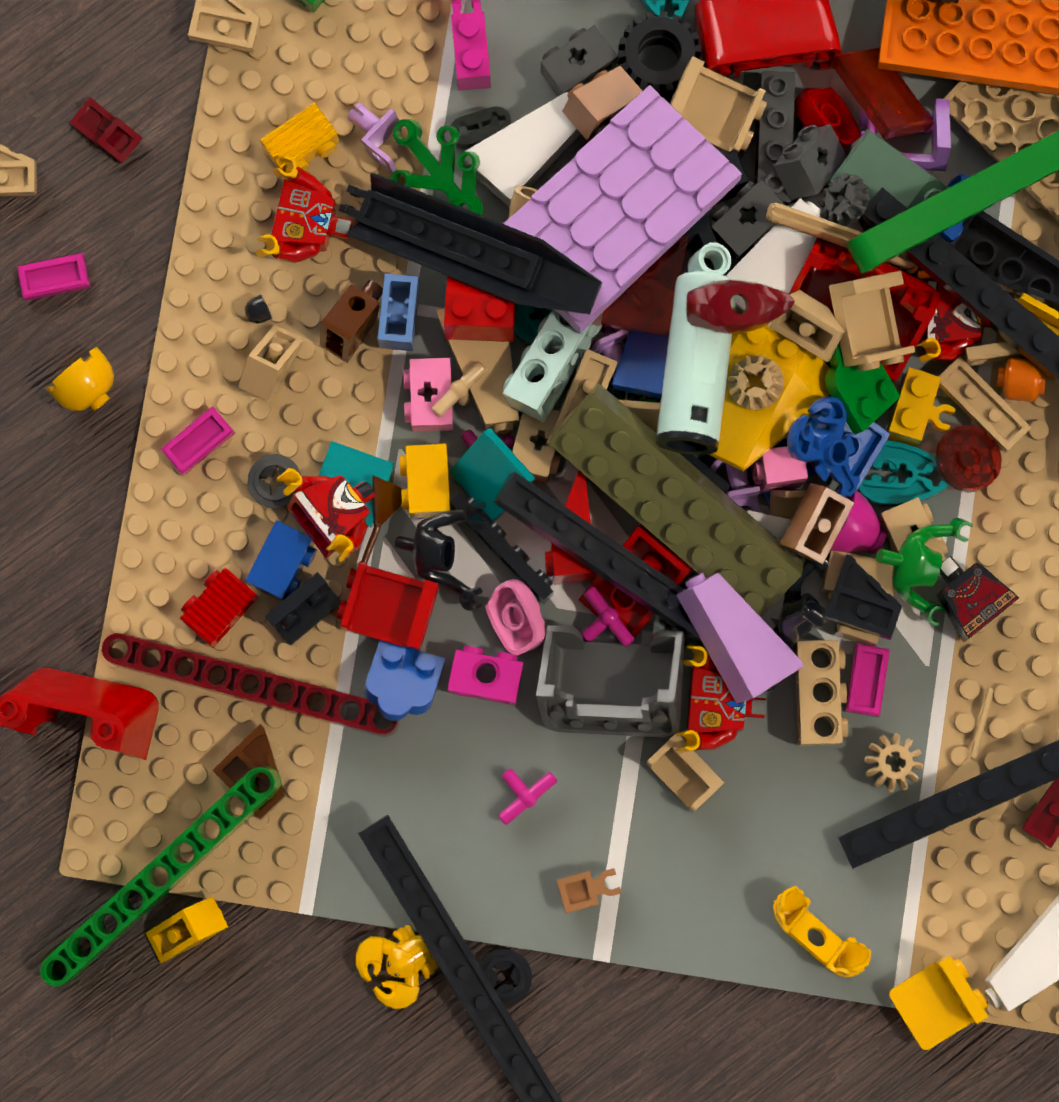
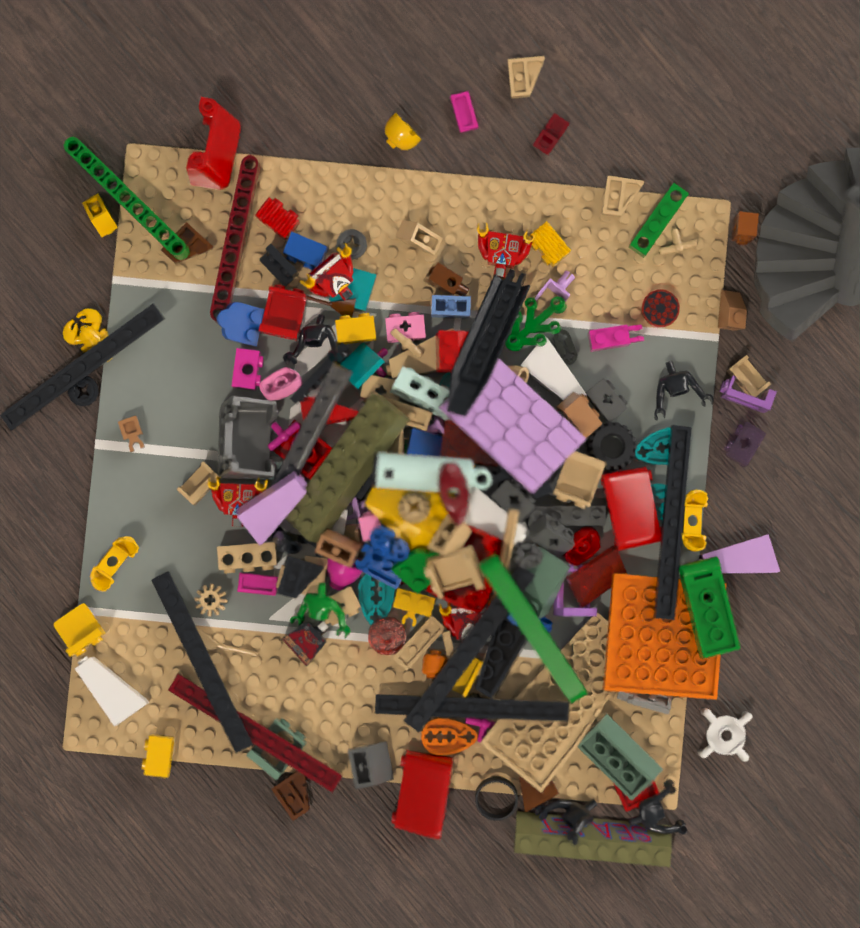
camera: 90 degrees right, 5 degrees up
dark pink tile [161,406,235,476] -> none
black hinge [245,294,273,324] -> none
dark pink piece [498,769,557,825] -> none

